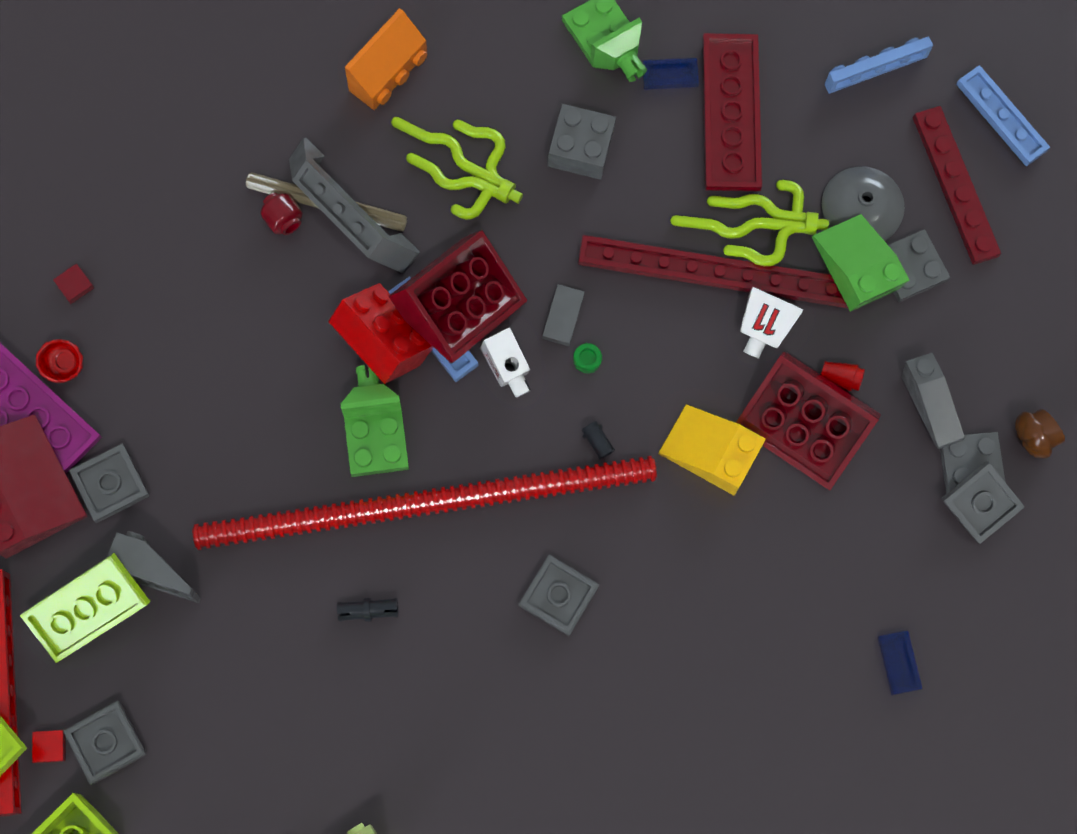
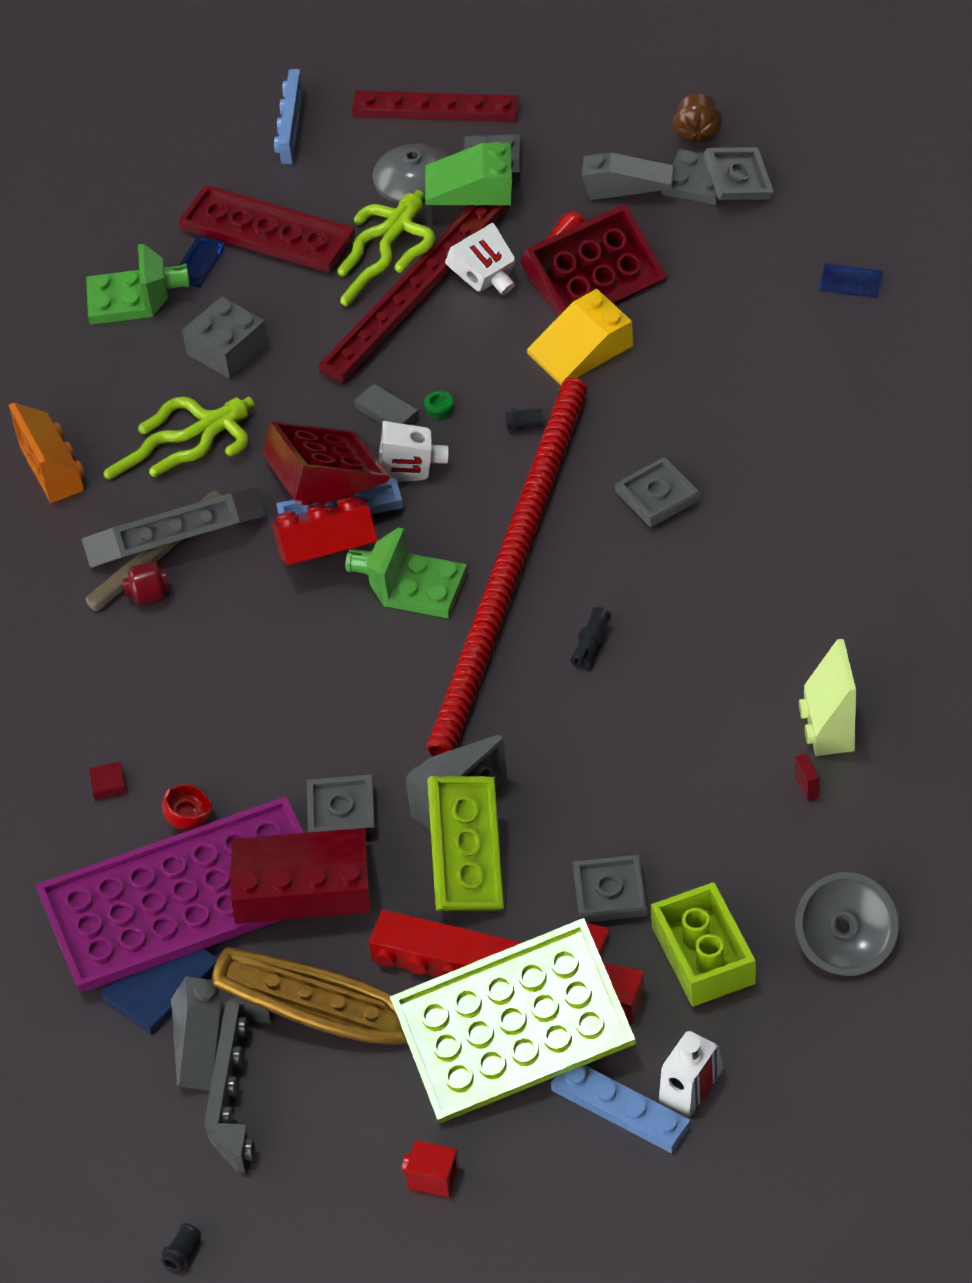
camera: 55 degrees left, 25 degrees down
medium blue plate [956,65,1050,166] -> none

